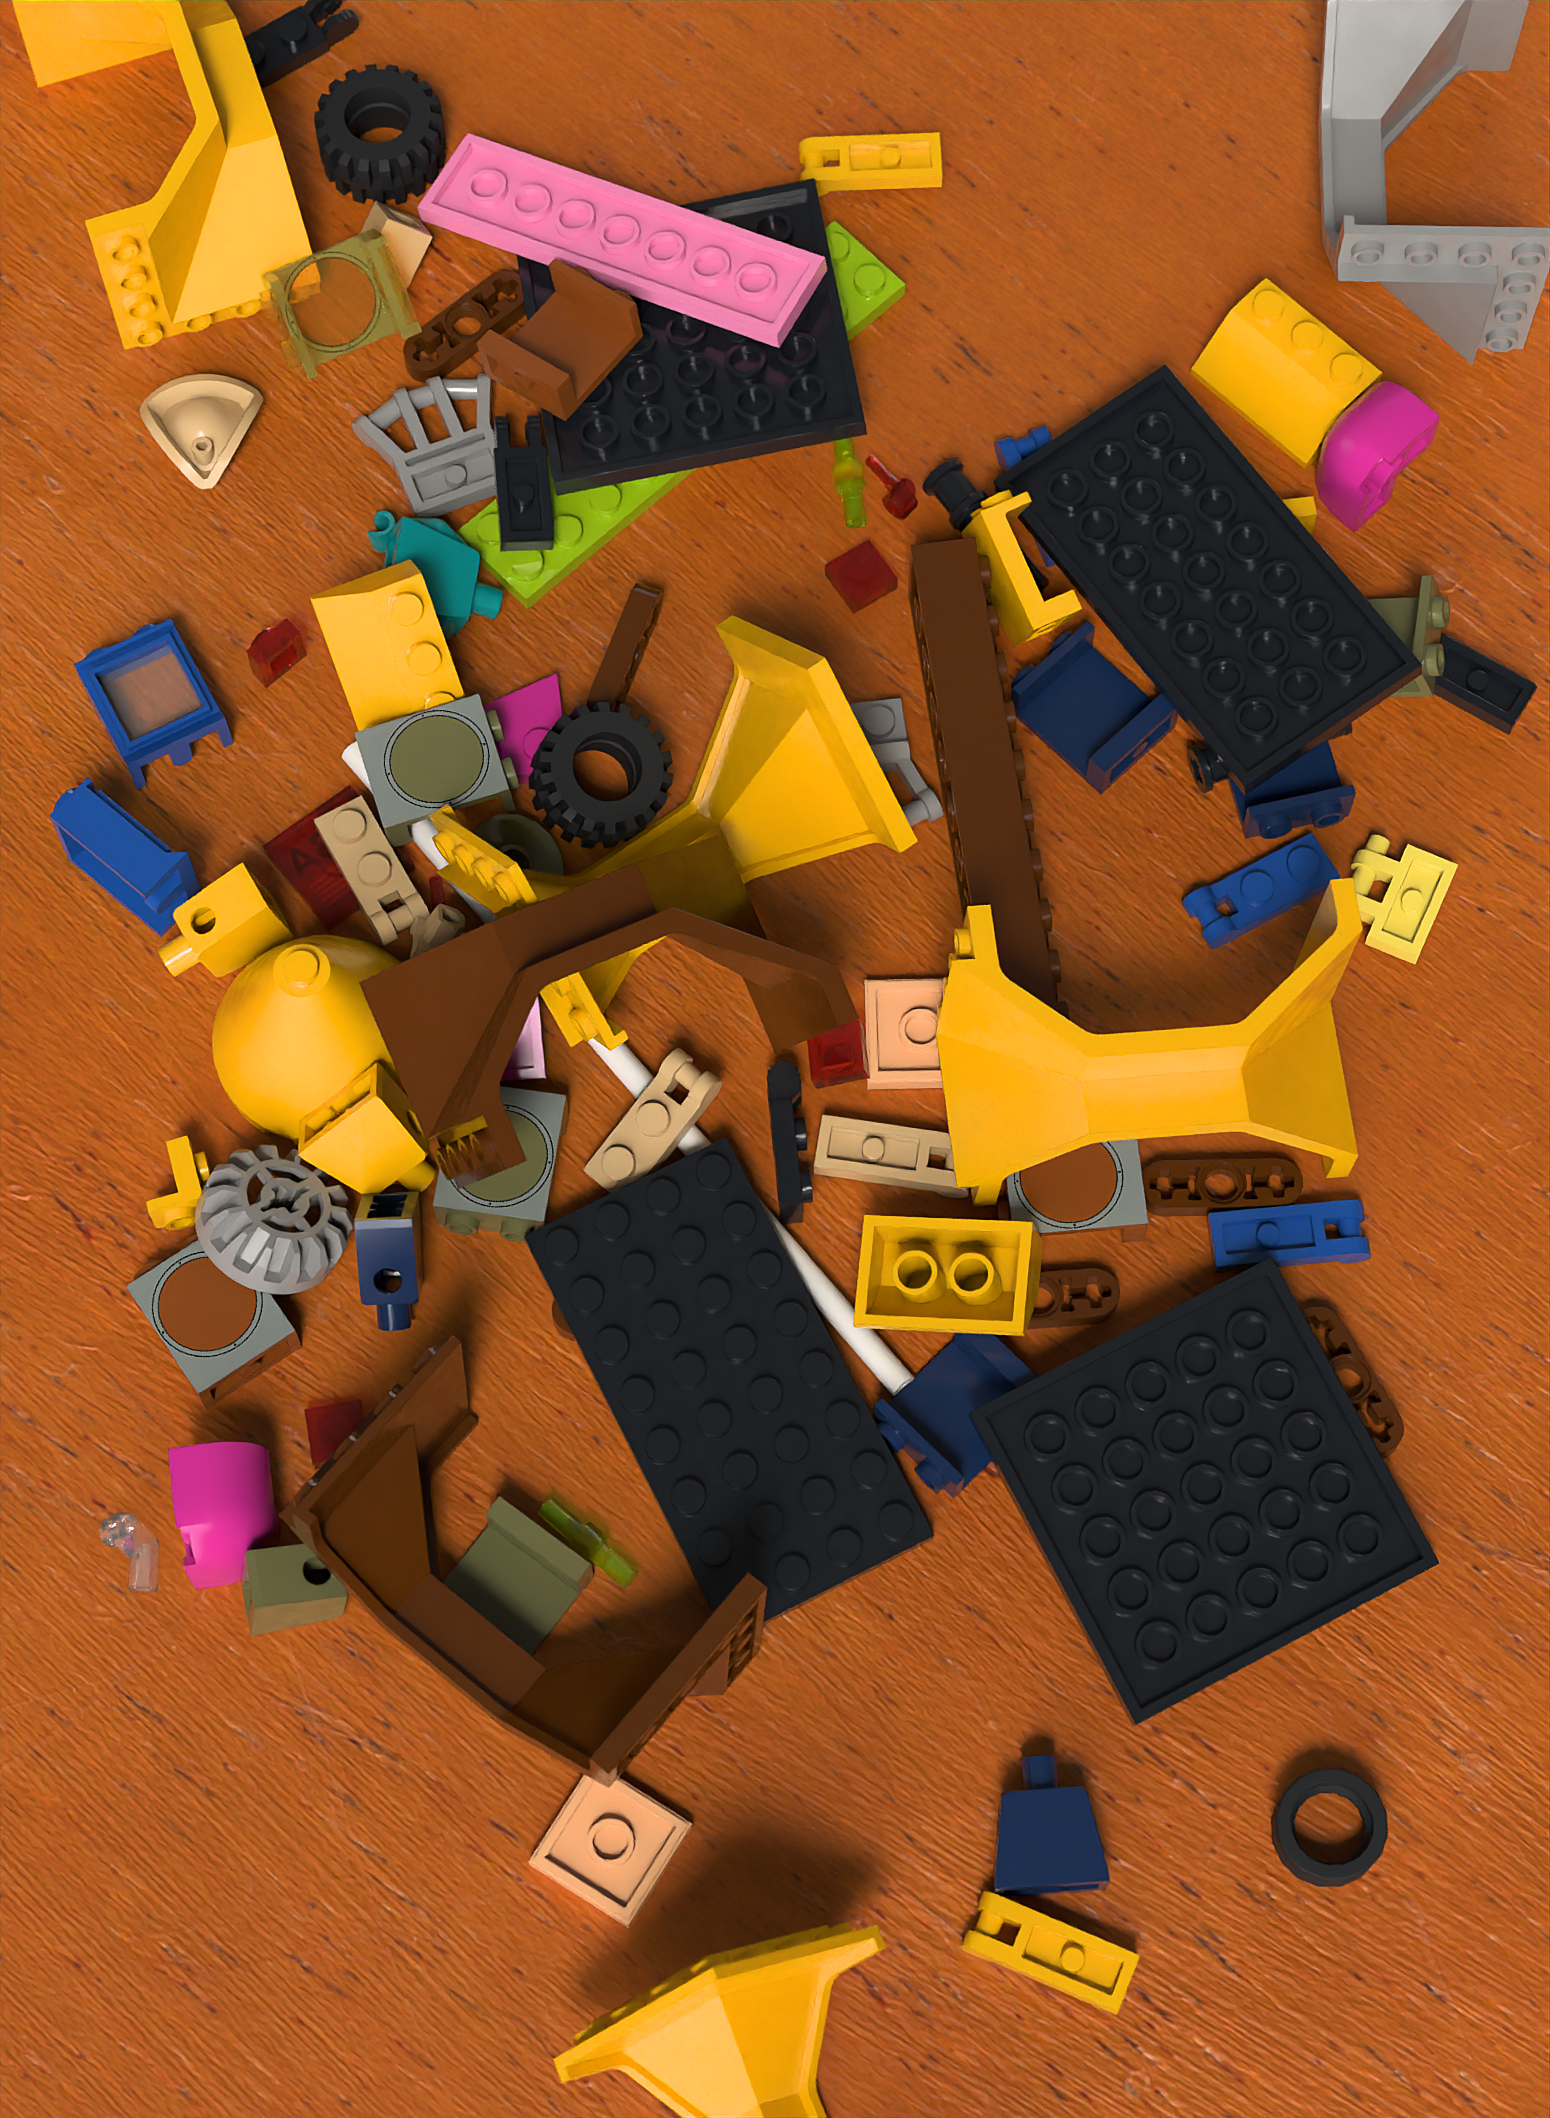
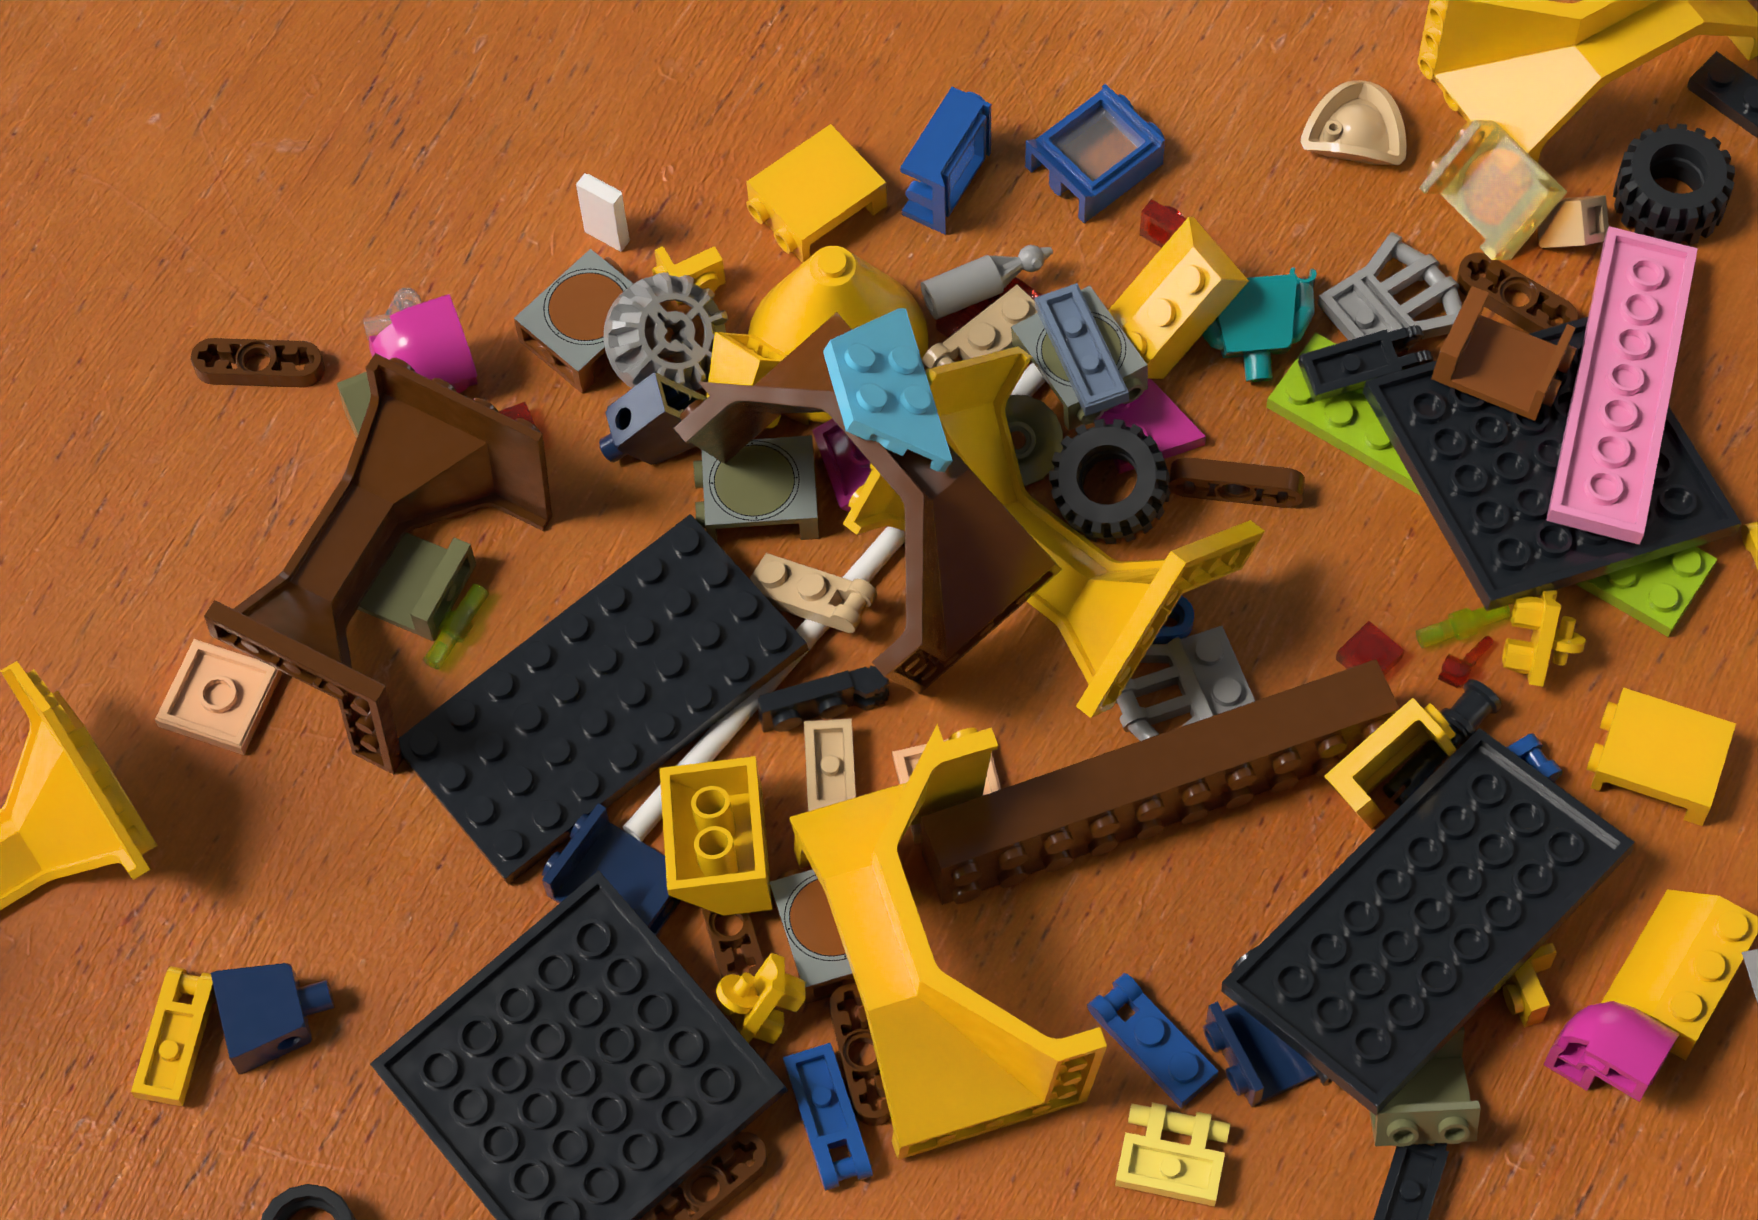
camera: 80 degrees right, 5 degrees down
yellow torso [157,862,296,978] -> none
clear red plate [807,1020,870,1089] -> none
dark blue panel [1011,621,1178,794] -> none
none -> reddish brown beam [191,338,325,388]
none -> white tile [576,173,630,252]
none -> yellow hips [716,953,806,1044]
none -> yellow panel [746,124,887,262]
none -> medium azure wing [823,308,953,472]
none -> light grey wheel [920,245,1053,320]
none -> sand blue tile [1034,283,1129,416]
none -> yellow hips [1502,590,1586,687]
none -> yellow panel [1586,687,1736,826]

